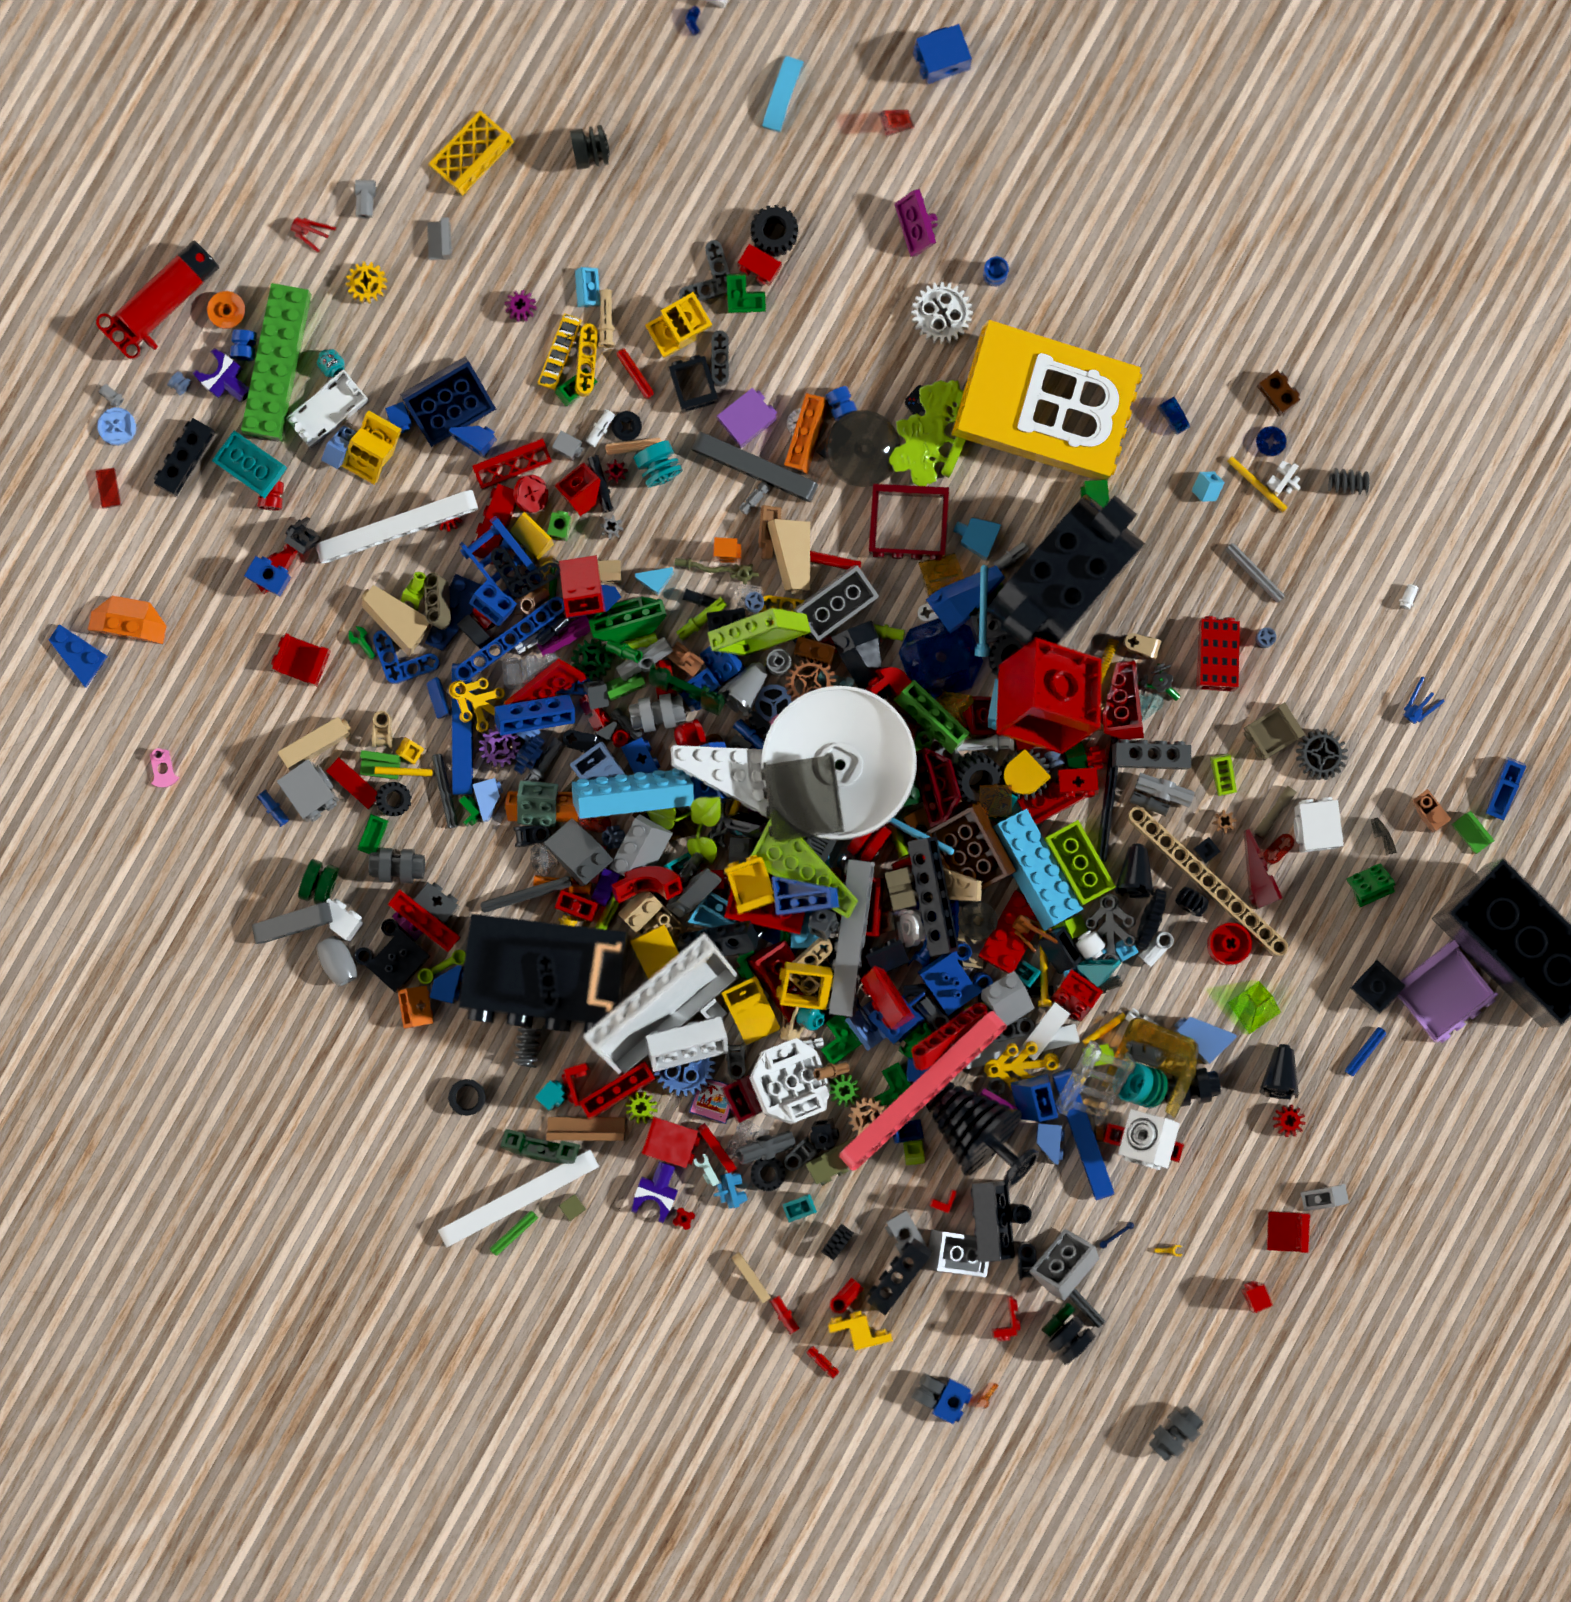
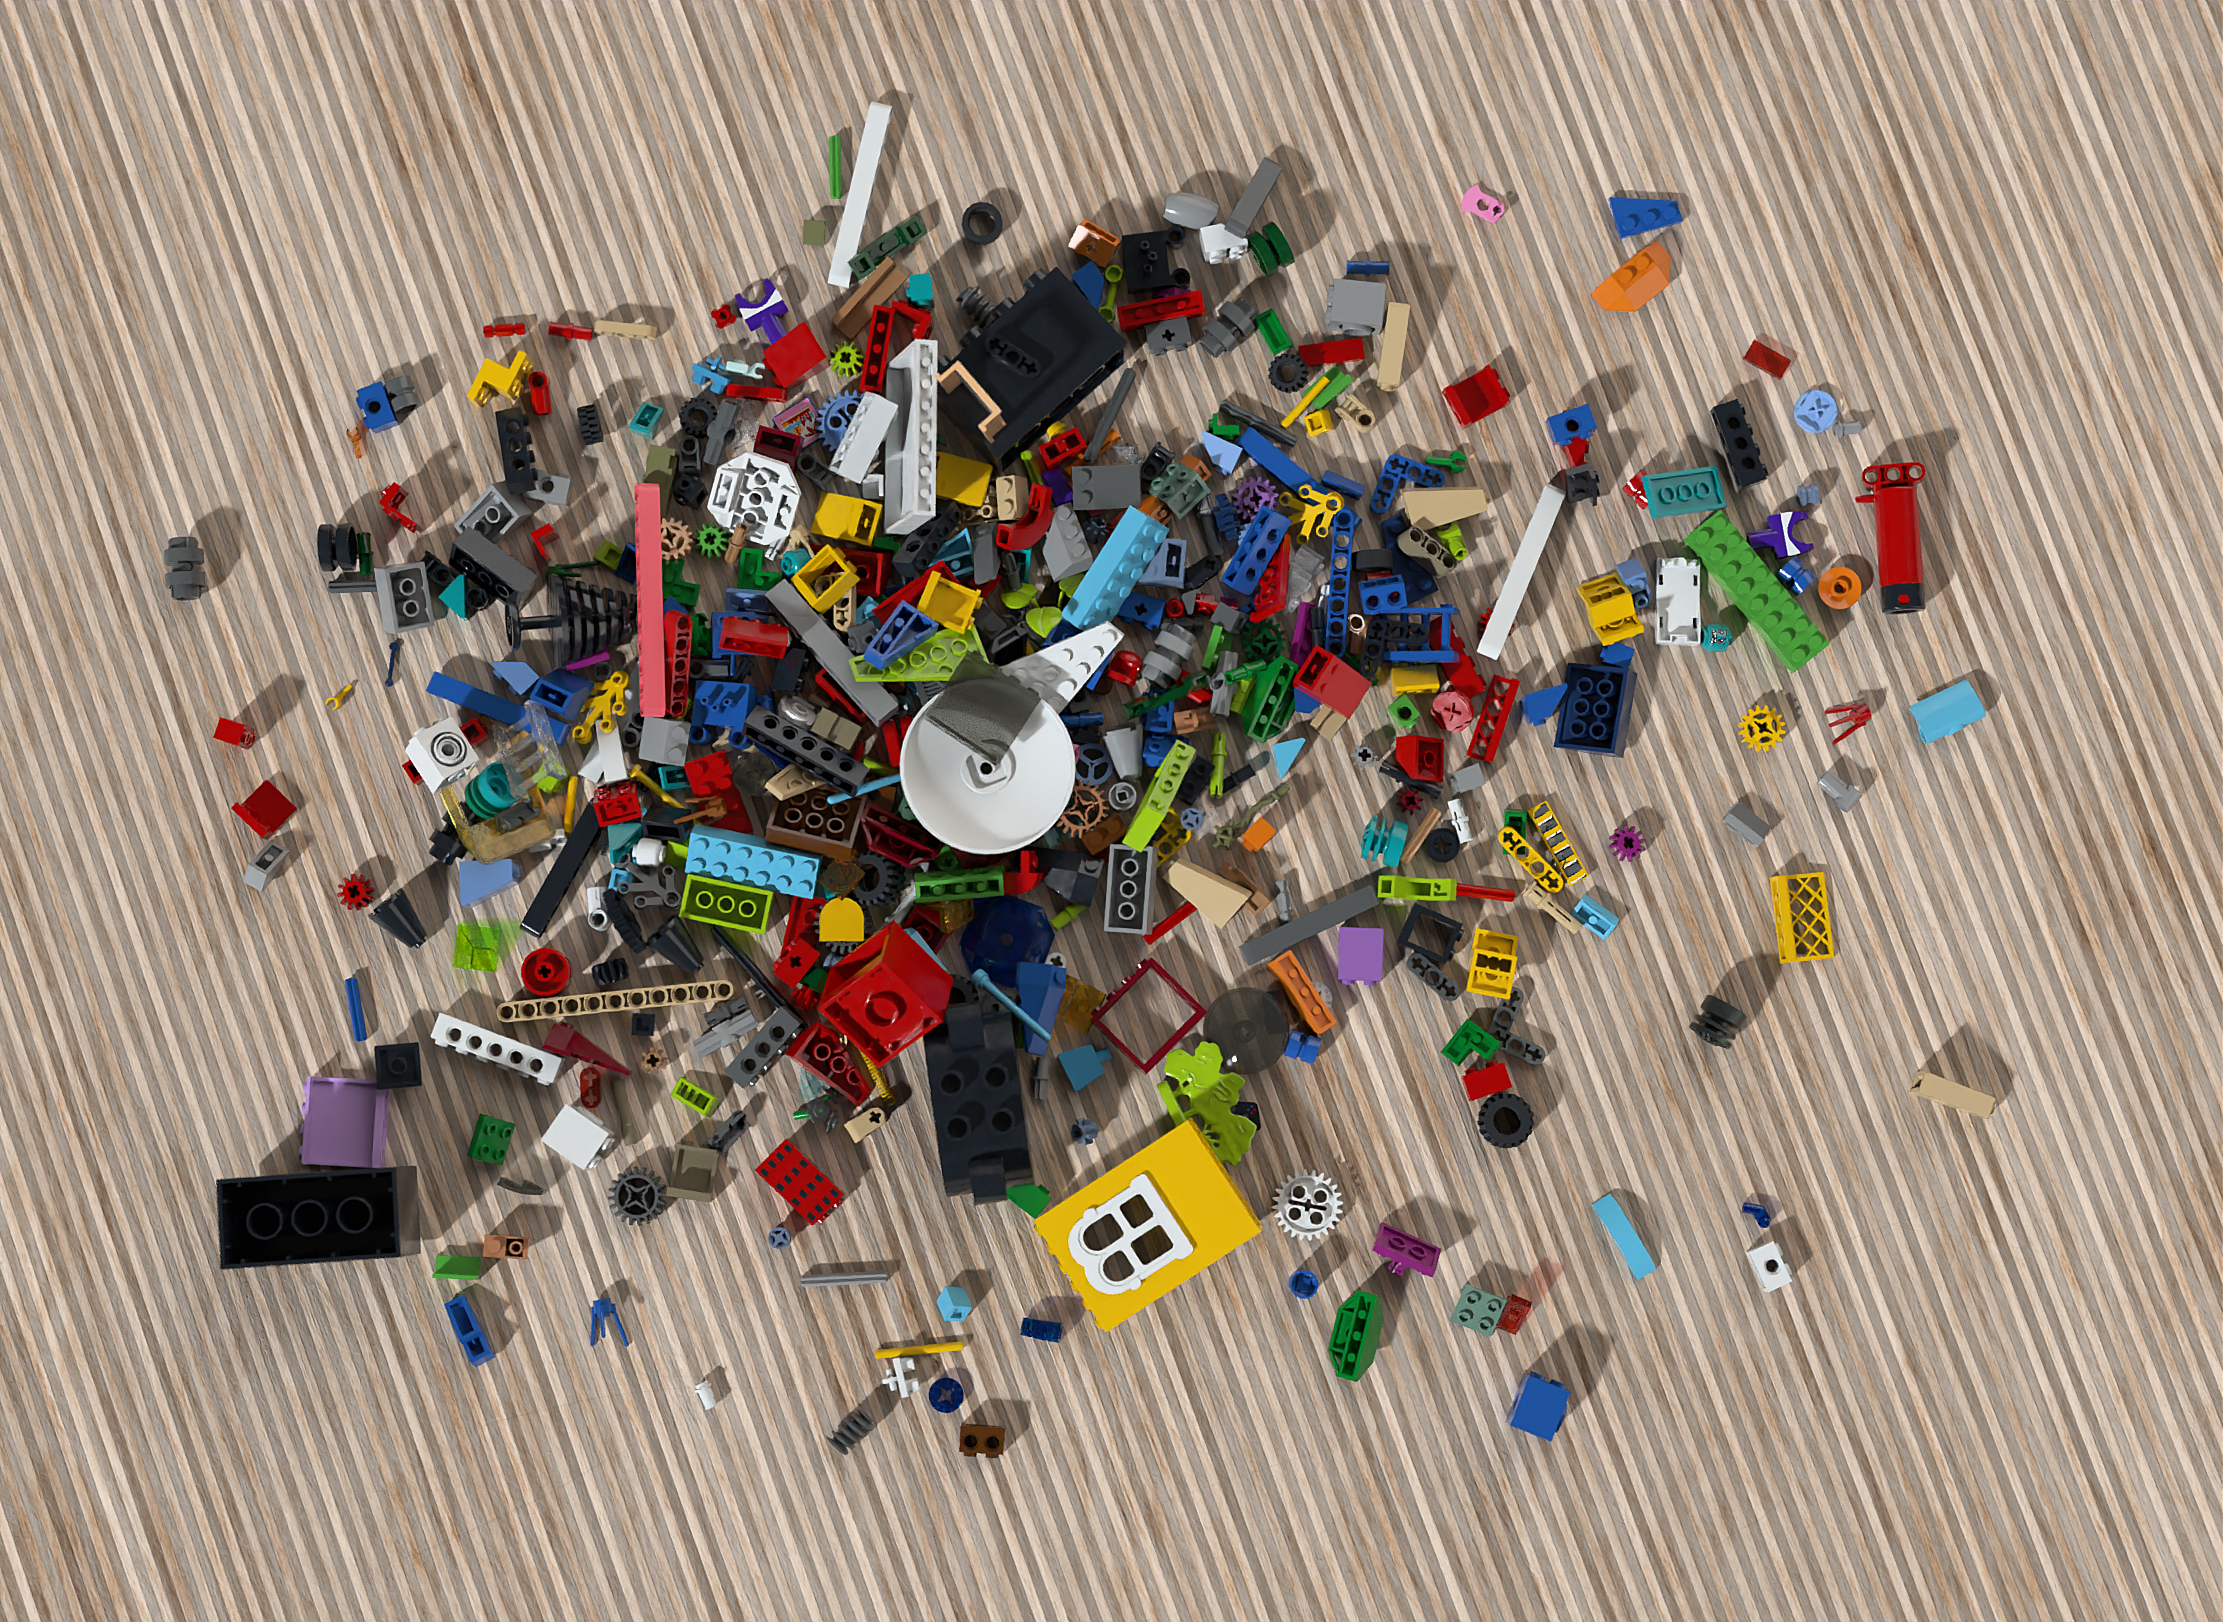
camera: 130 degrees right, 0 degrees up
none -> white brick [430,1013,565,1086]
none -> teal slope [439,575,469,621]
none -> black beam [520,798,603,939]
none -> dark green plant [546,561,600,582]
none -> black hinge [706,1111,751,1155]
none -> sand blue gear [1071,1117,1098,1145]
none -> green wedge [1328,1290,1384,1382]
none -> lime arch [1378,875,1457,902]
none -> sand green hinge [1450,1284,1507,1337]
none -> medium azure panel [1909,680,1986,744]

